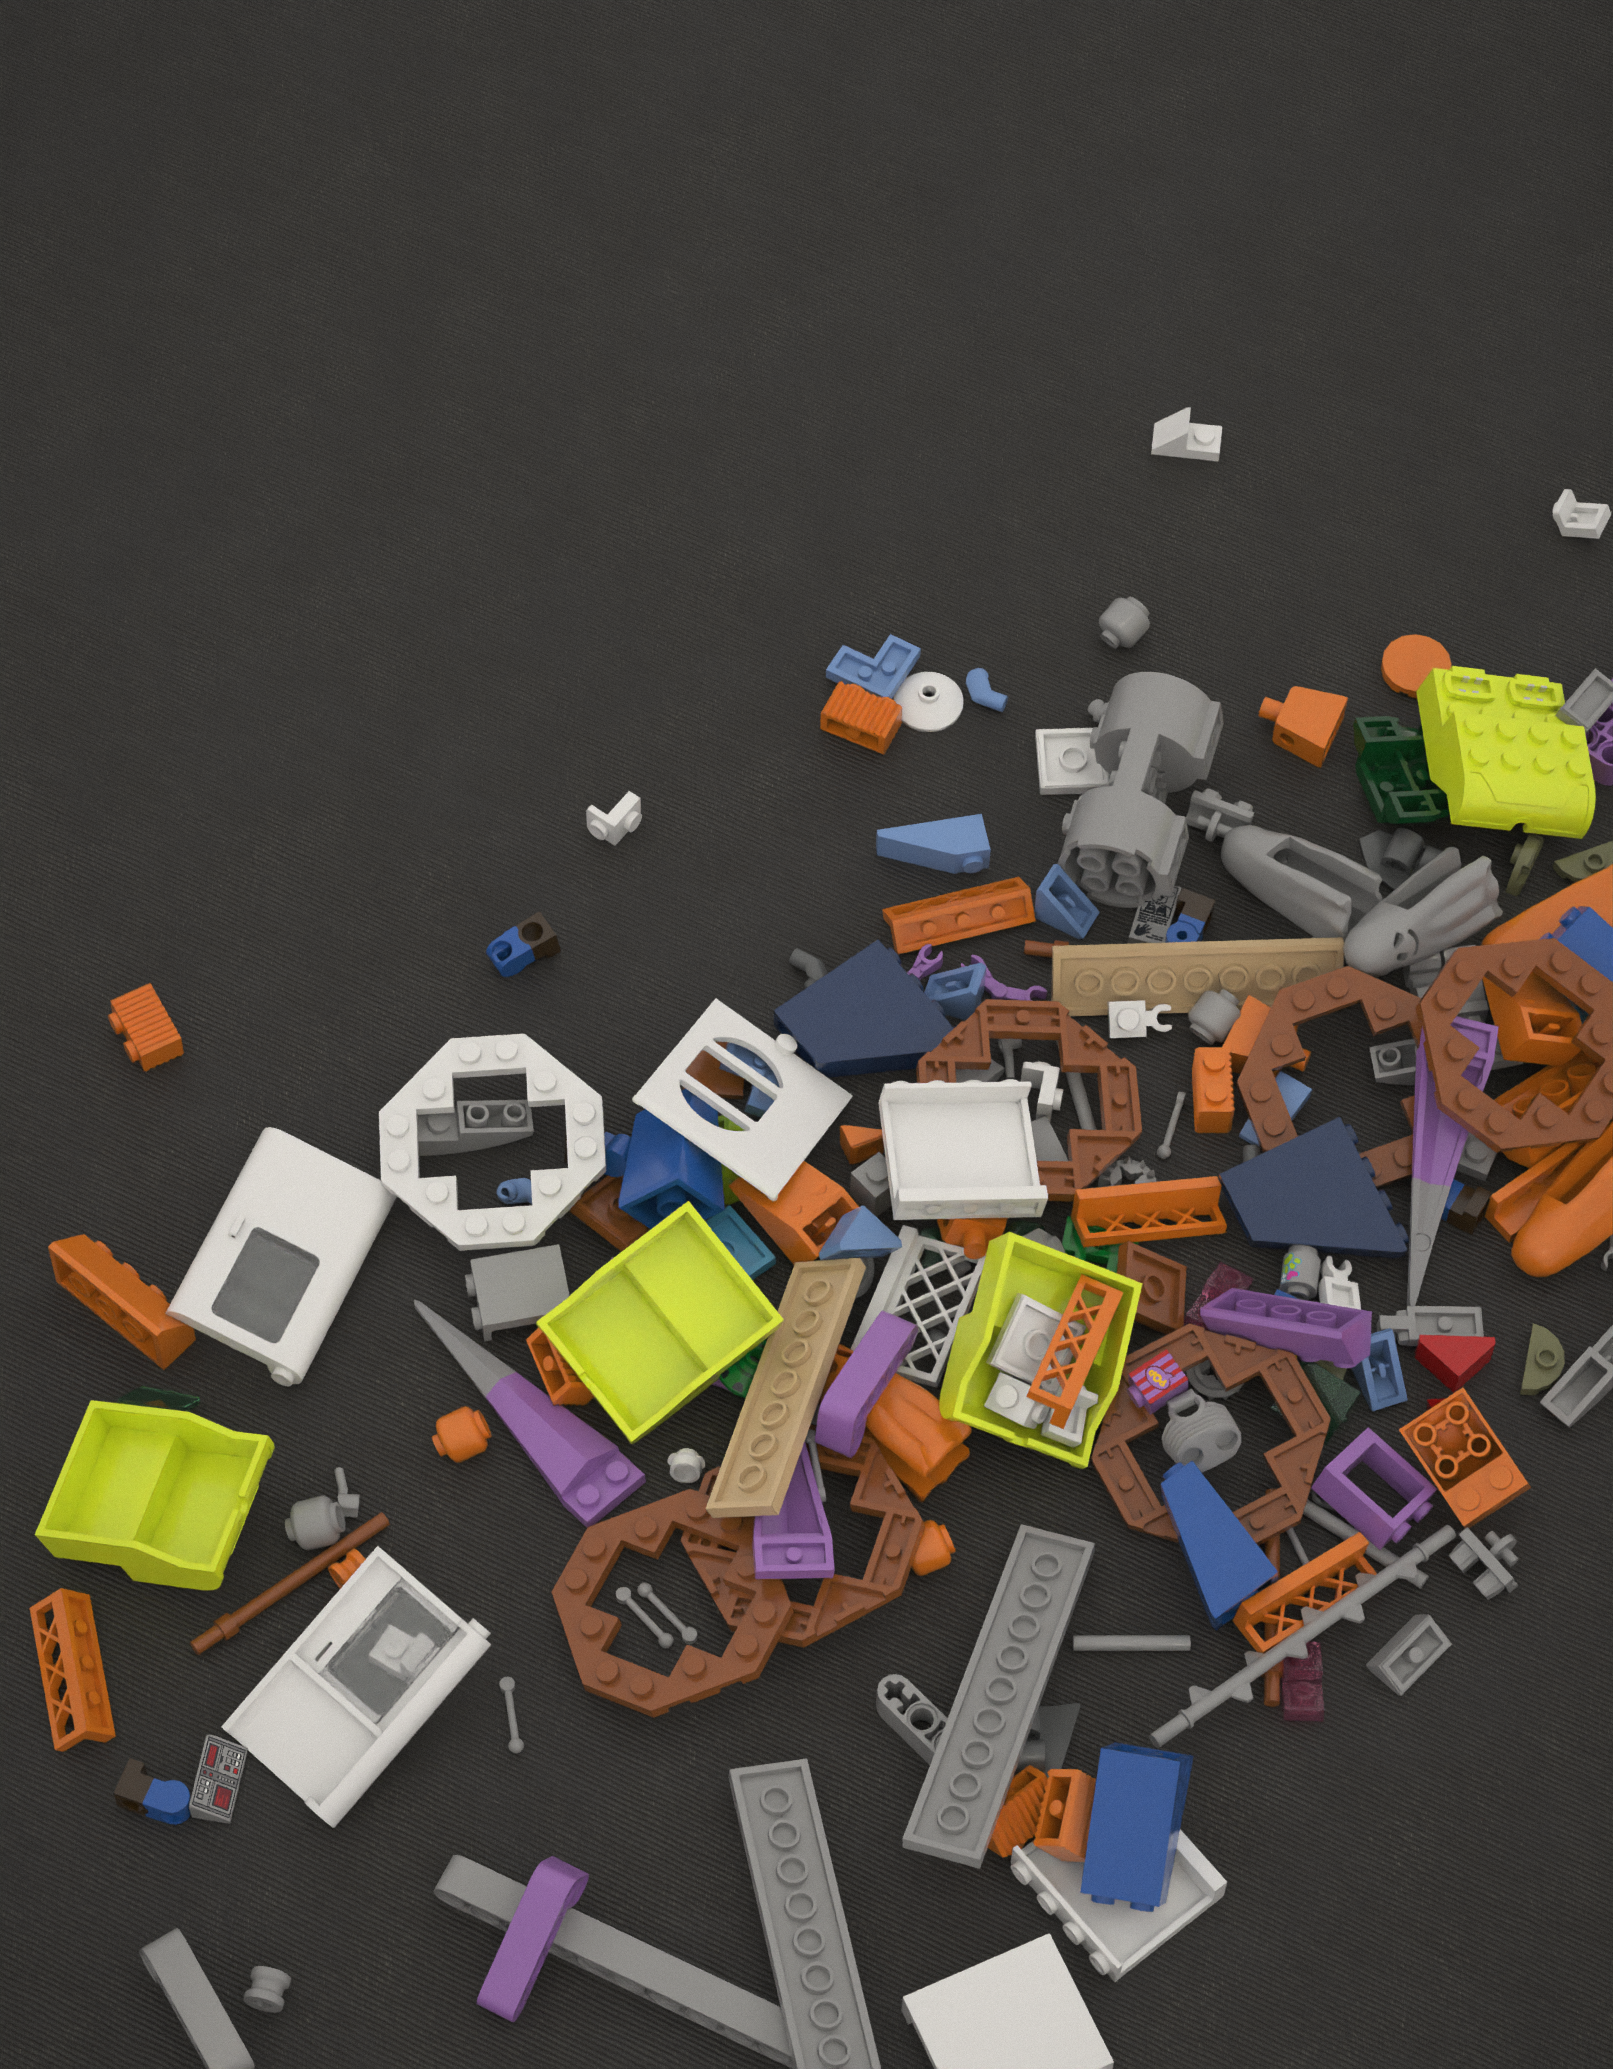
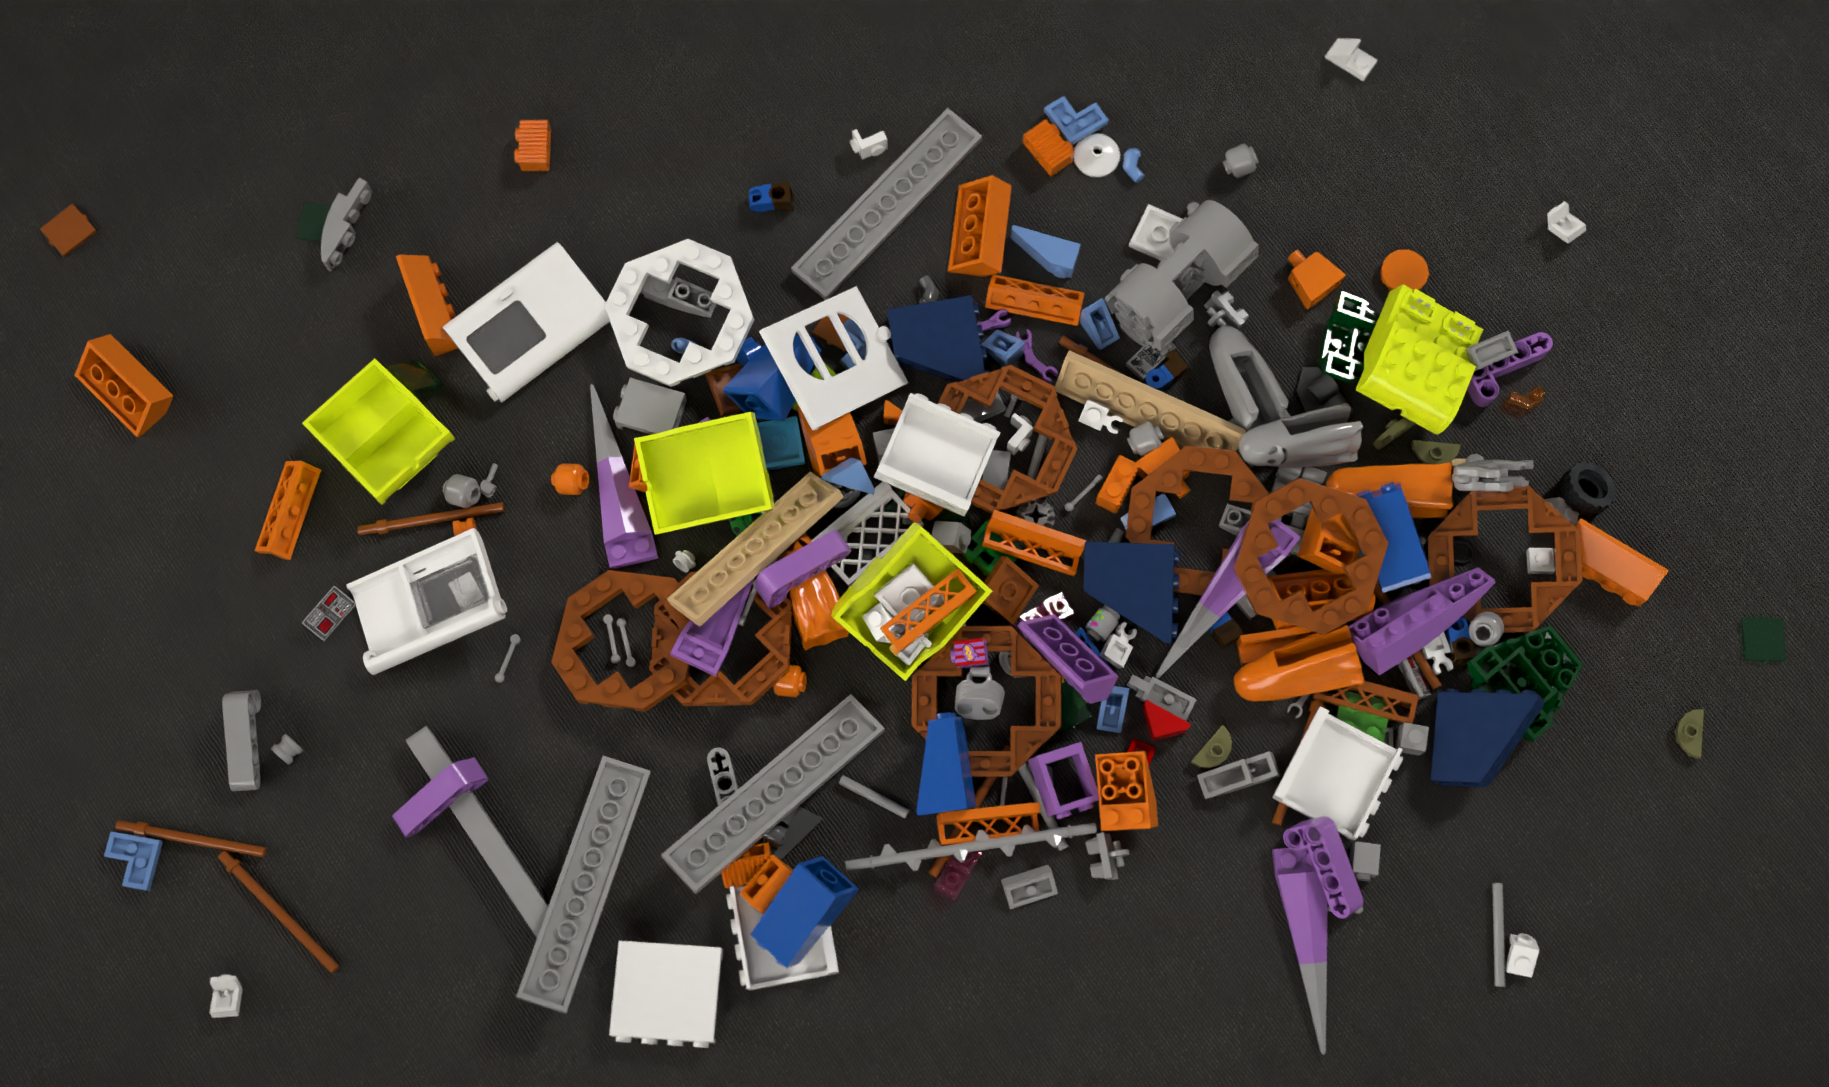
camera: 30 degrees right, 15 degrees up
leg [114,1758,191,1825] -> none
none -> light grey plate [791,108,982,300]
none -> orange slope [948,175,1012,277]

